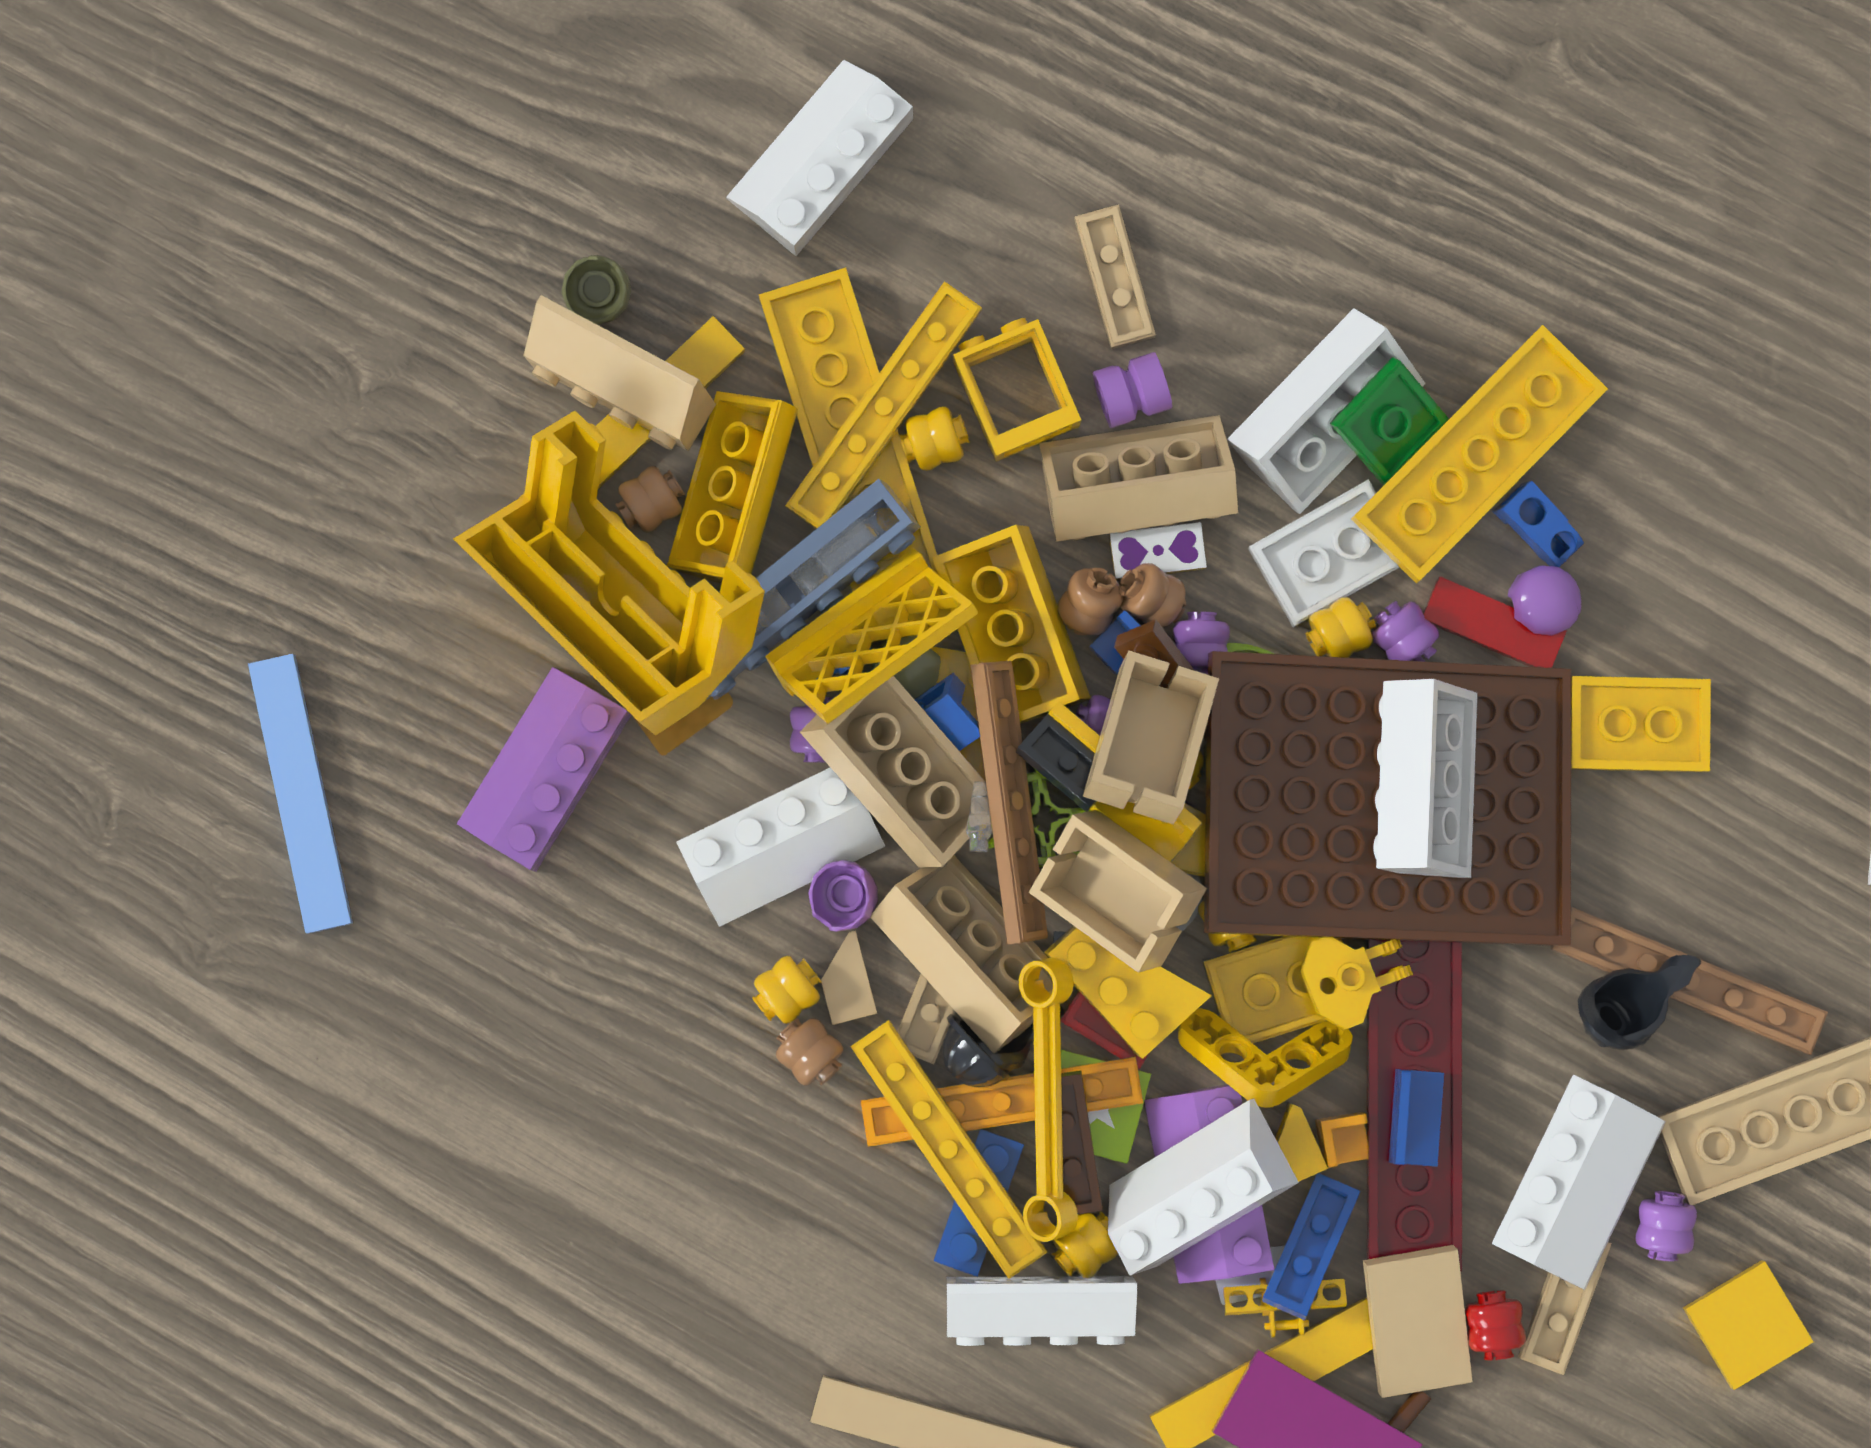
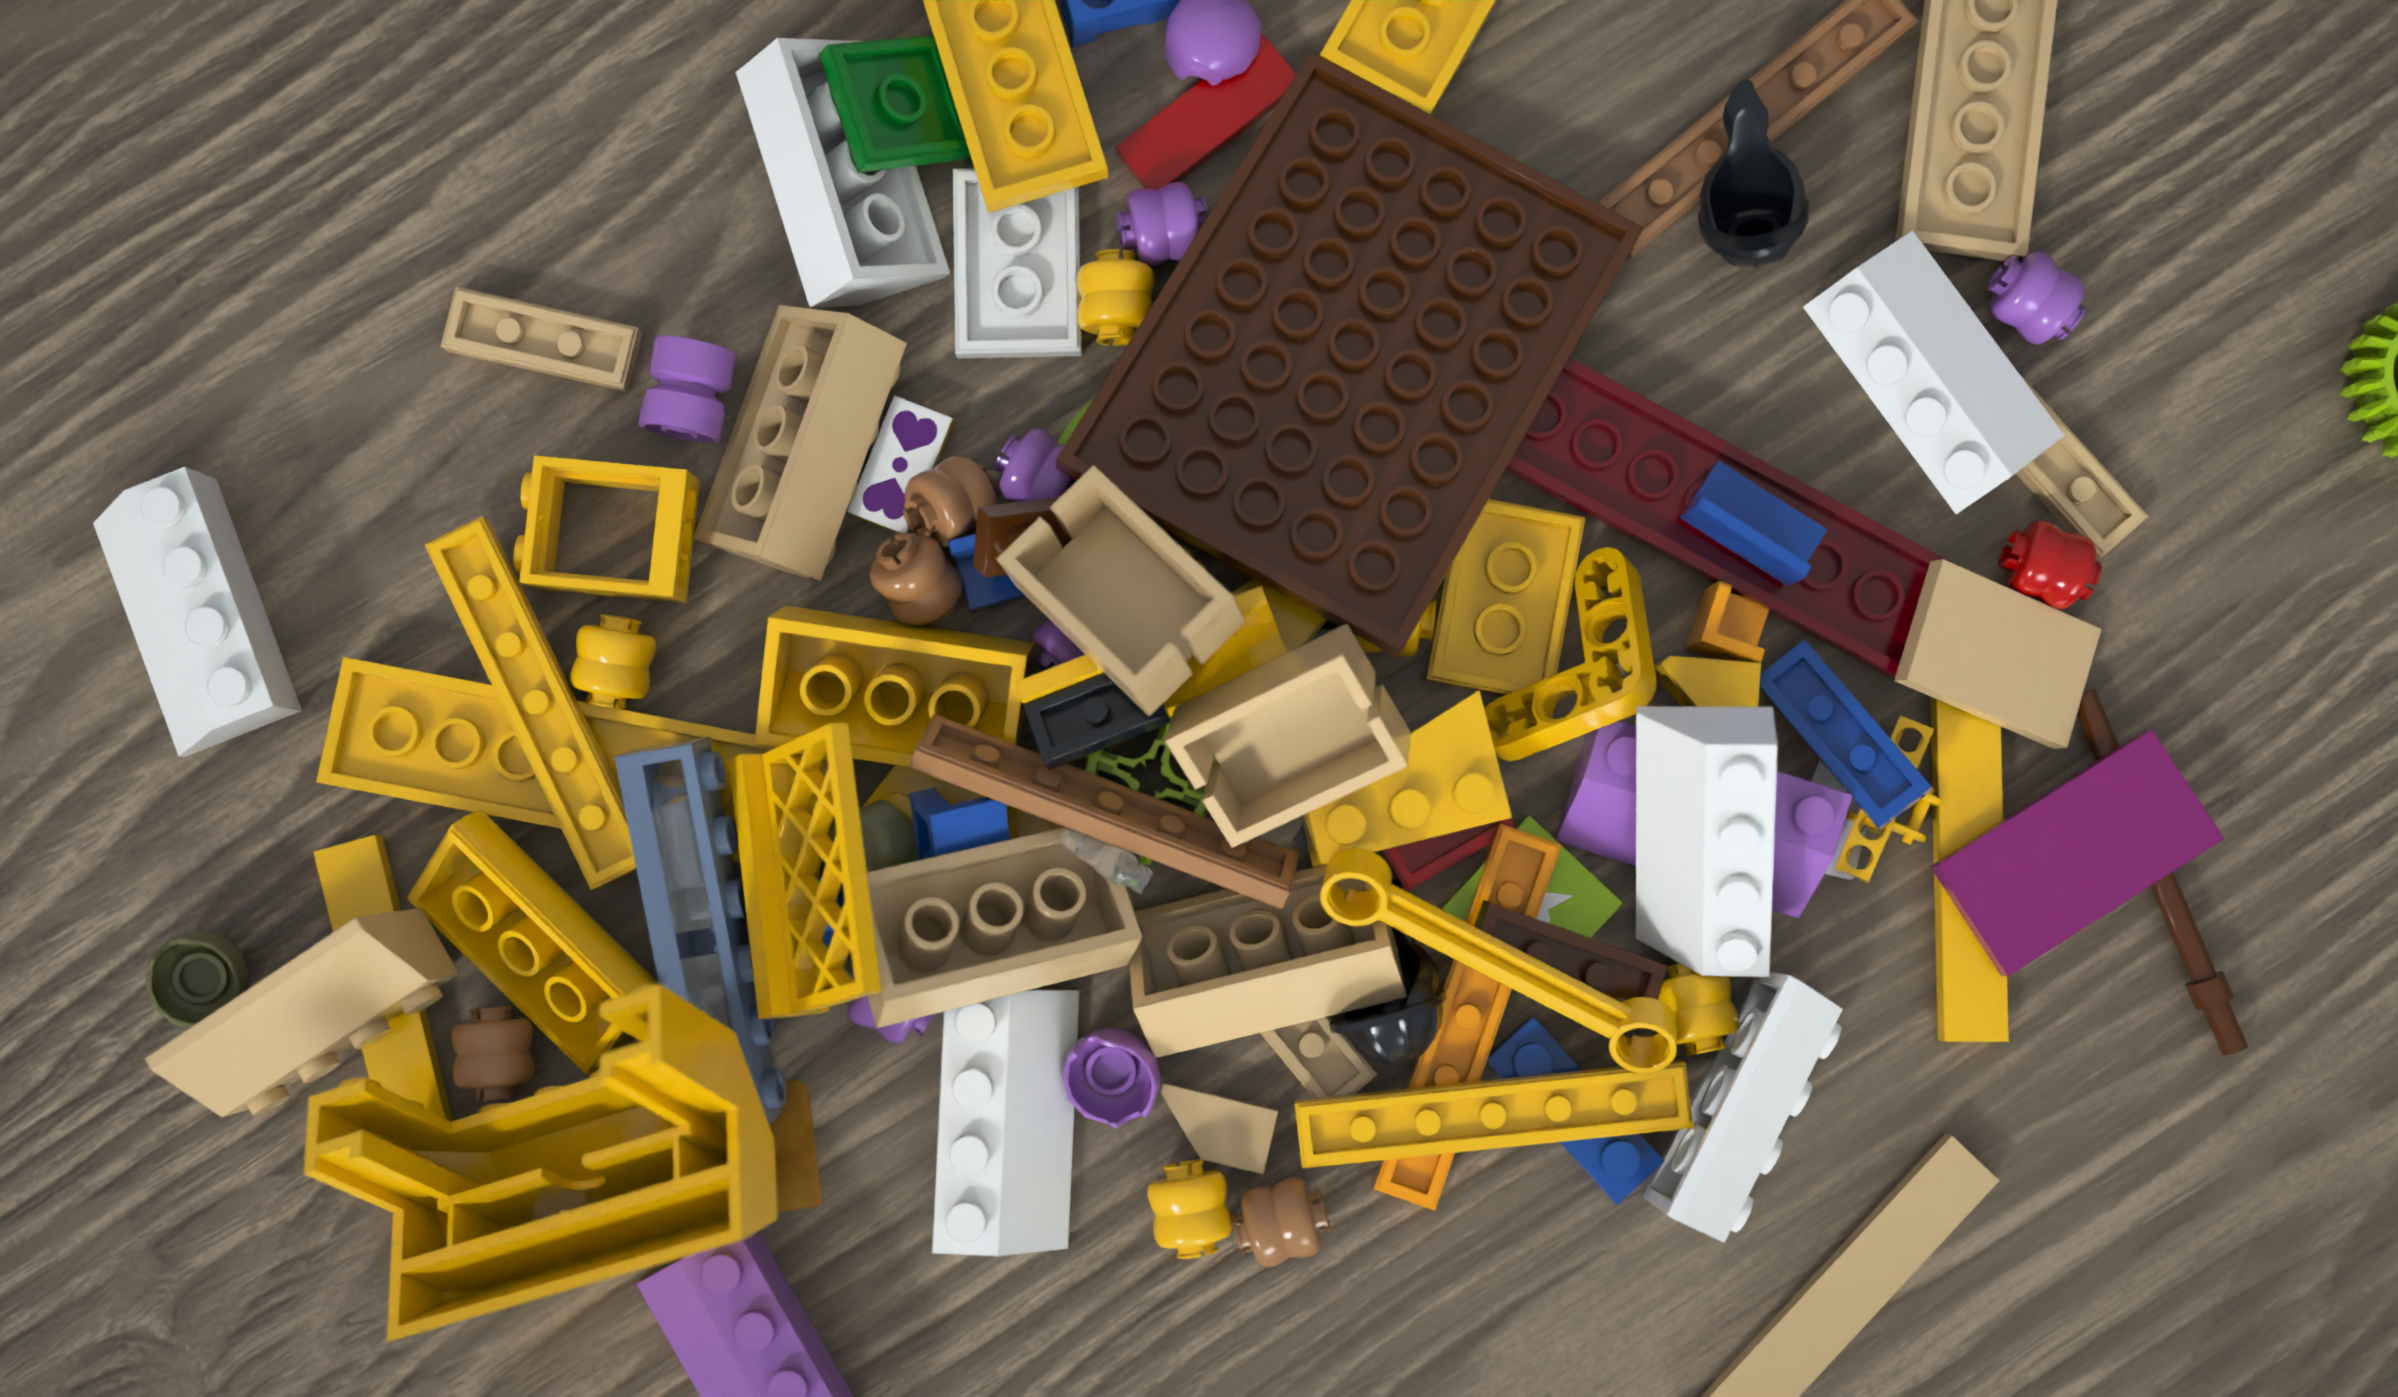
camera: 60 degrees left, 0 degrees up
yellow hinge [1300,937,1413,1030] -> none
white slope [1374,679,1477,878] -> none
yellow tile [1683,1260,1814,1390] -> none

